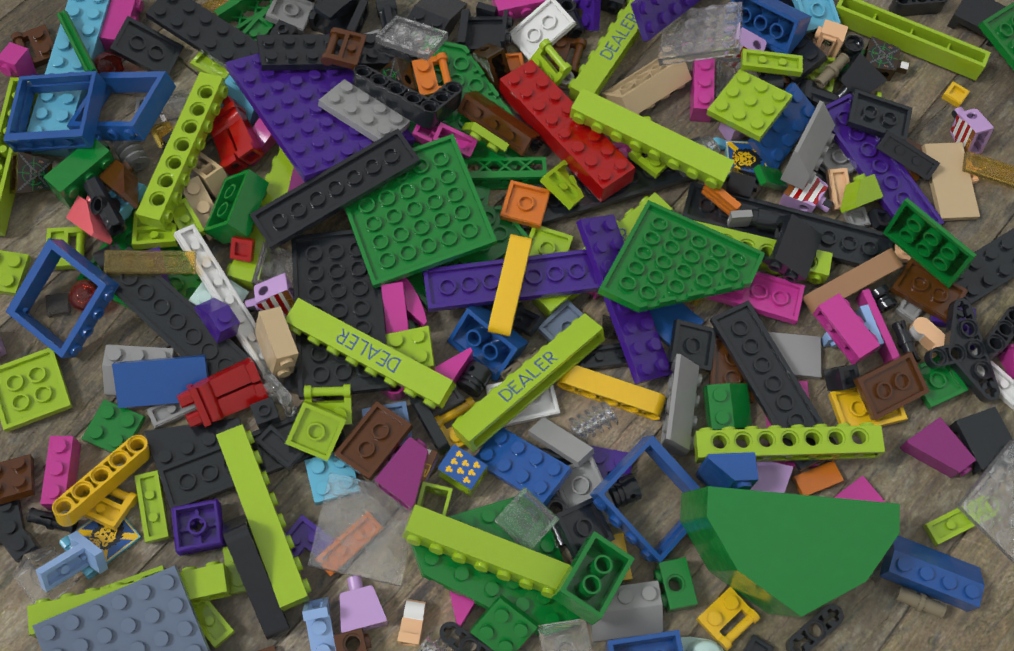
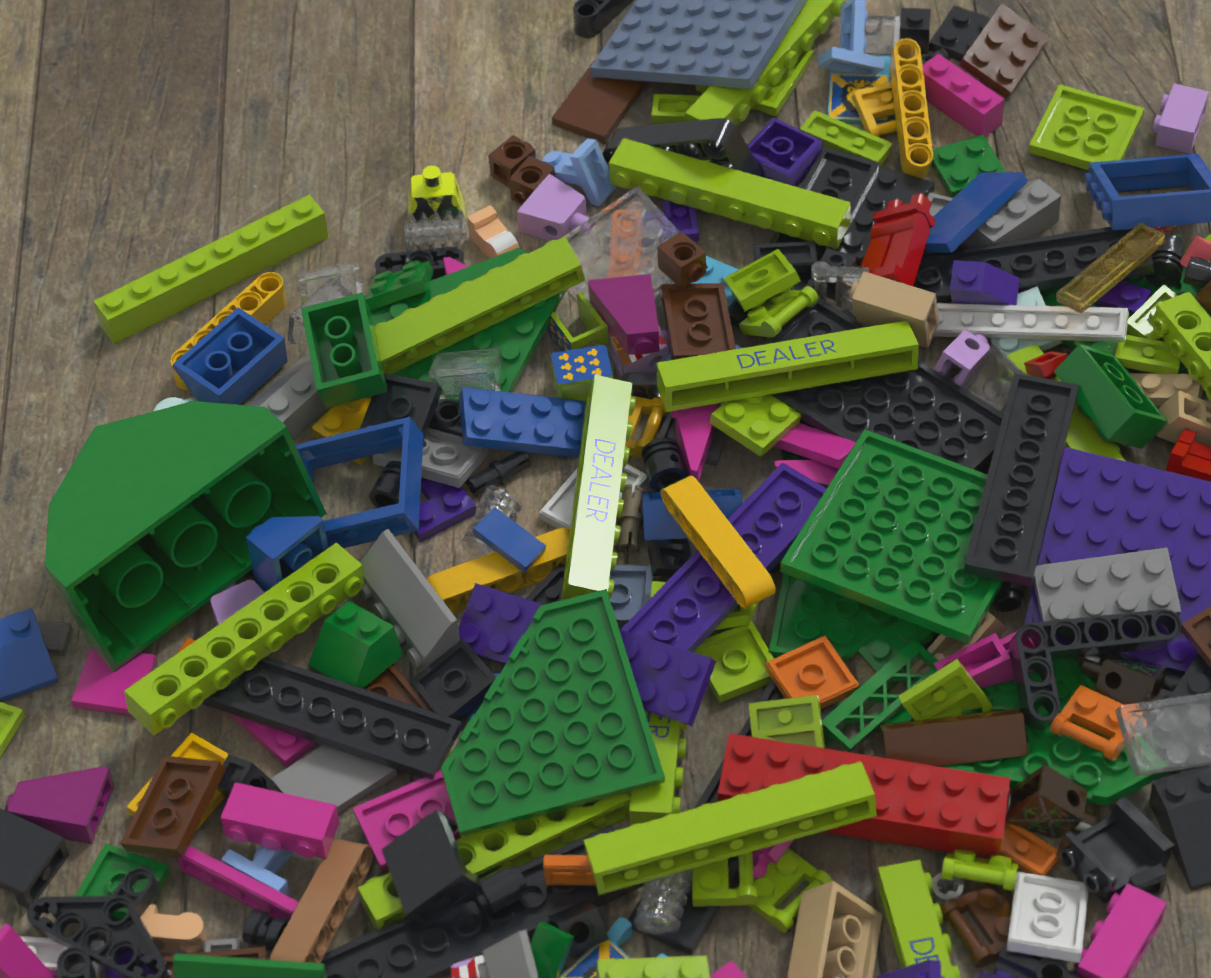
camera: 145 degrees right, 15 degrees down
light grey tile [528,417,594,467] -> none
light grey tile [727,210,753,228] -> none
black pin [892,320,921,363] -> none
none -> blue tile [473,507,546,573]
none -> reddish brown brick [657,232,706,289]

